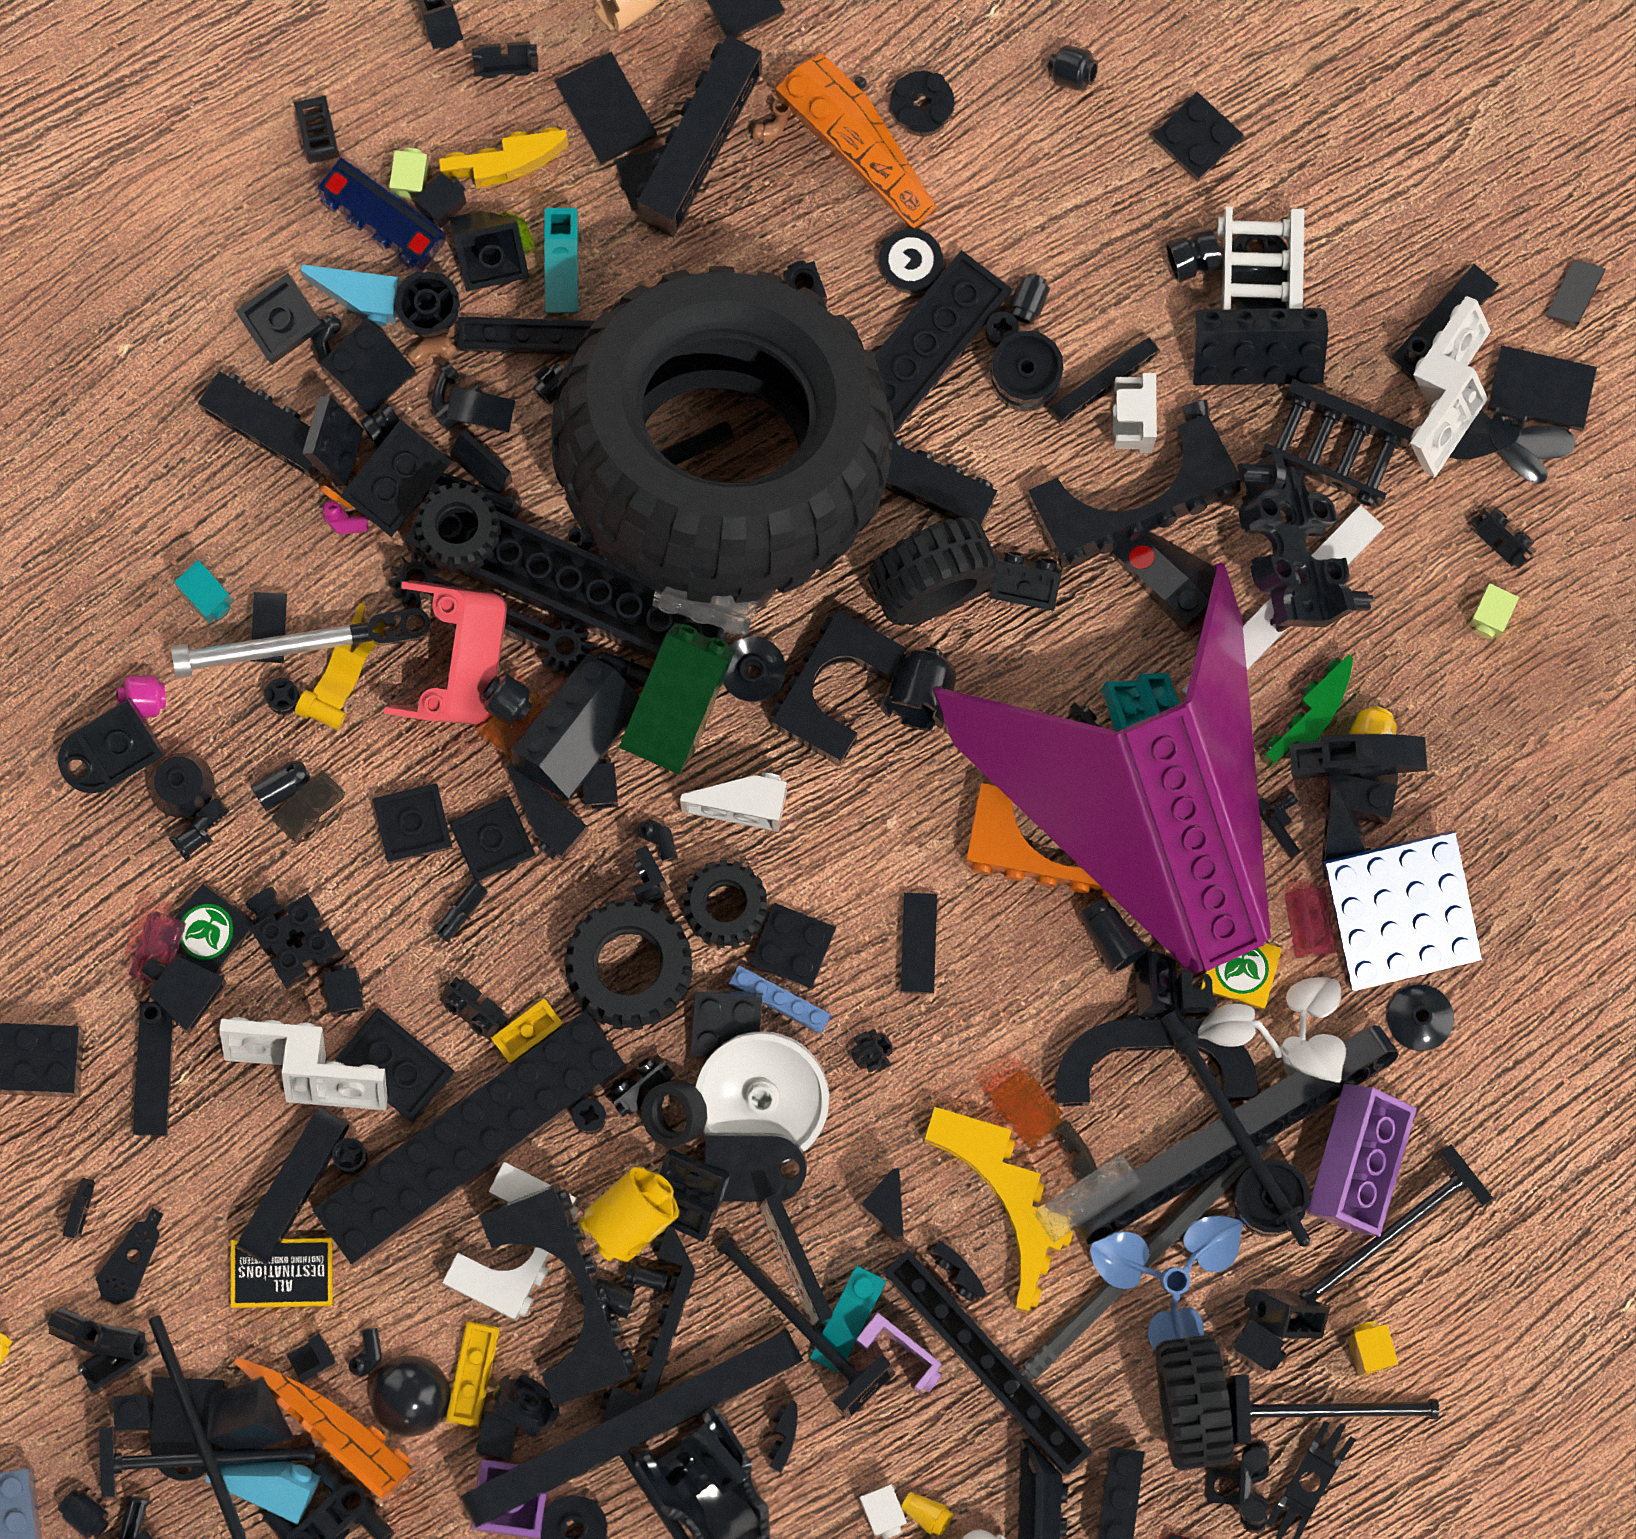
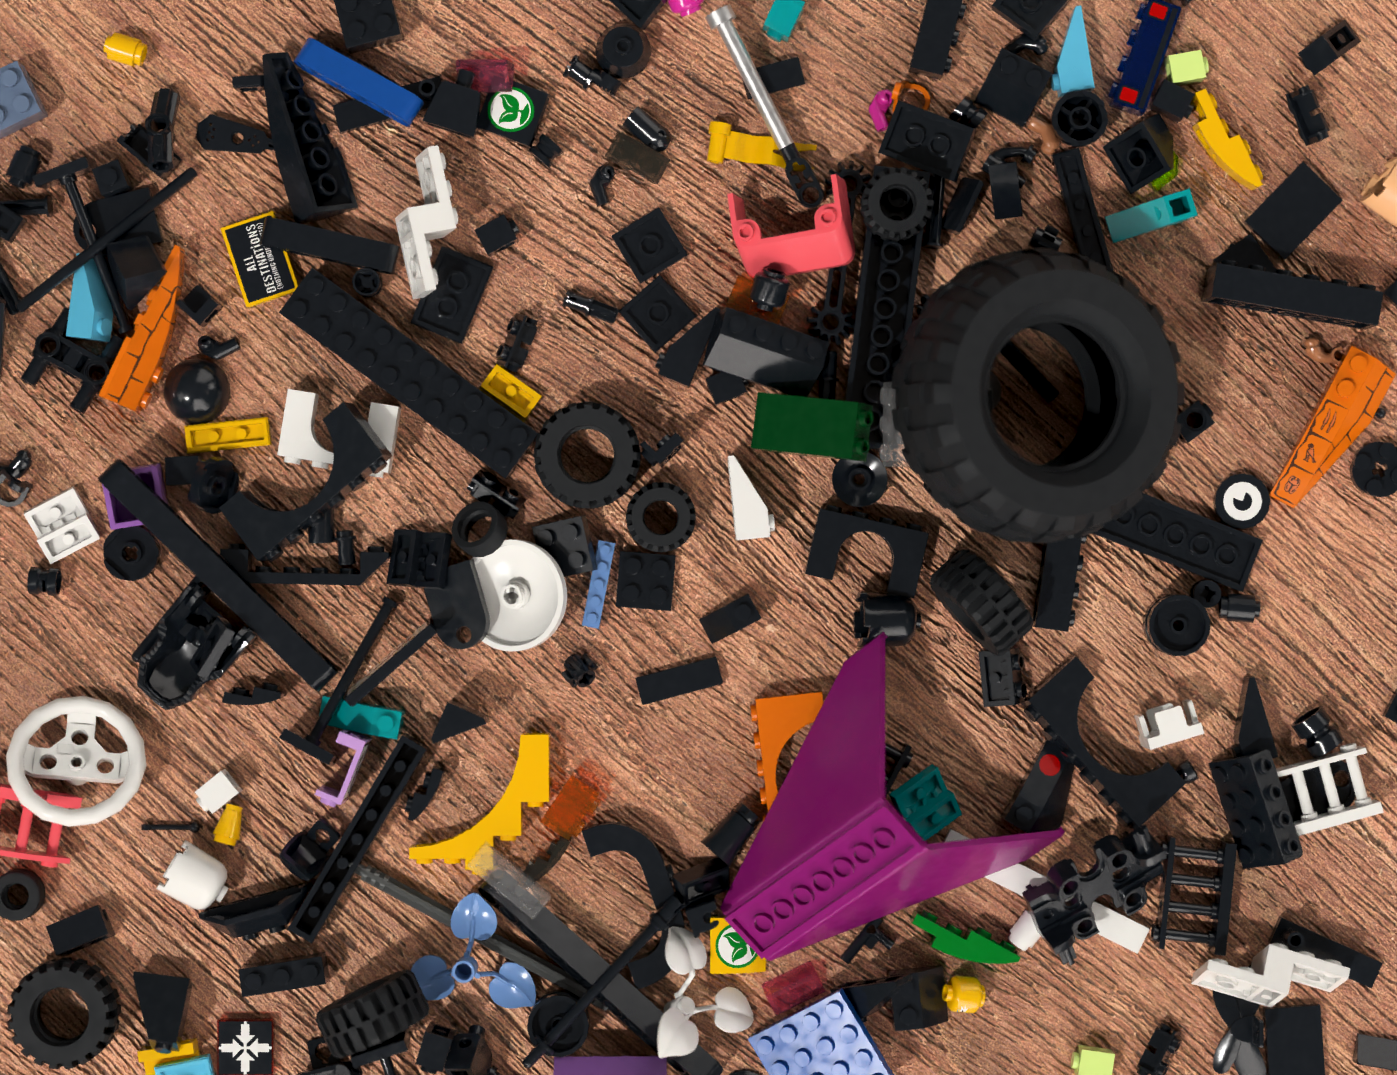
camera: 75 degrees right, 10 degrees up
black brick [250,893,345,990] -> none
black wheel [265,678,300,715] -> none
black plate [302,396,364,486] -> none
black wheel [572,1099,607,1135] -> none
yellow cylinder [579,1166,679,1262] -> none
black arm [637,819,678,862] -> none
black beam [1049,338,1160,425] -> none
black slope [1290,734,1428,780] -> none
none -> black wedge [262,52,358,224]
none -> black piece [279,818,340,881]
none -> blue beam [294,38,424,127]
none -> black arm [589,165,615,207]
none -> black slope [699,593,761,644]
none -> white brick [1008,910,1041,952]
none -> black slope [1231,675,1278,759]

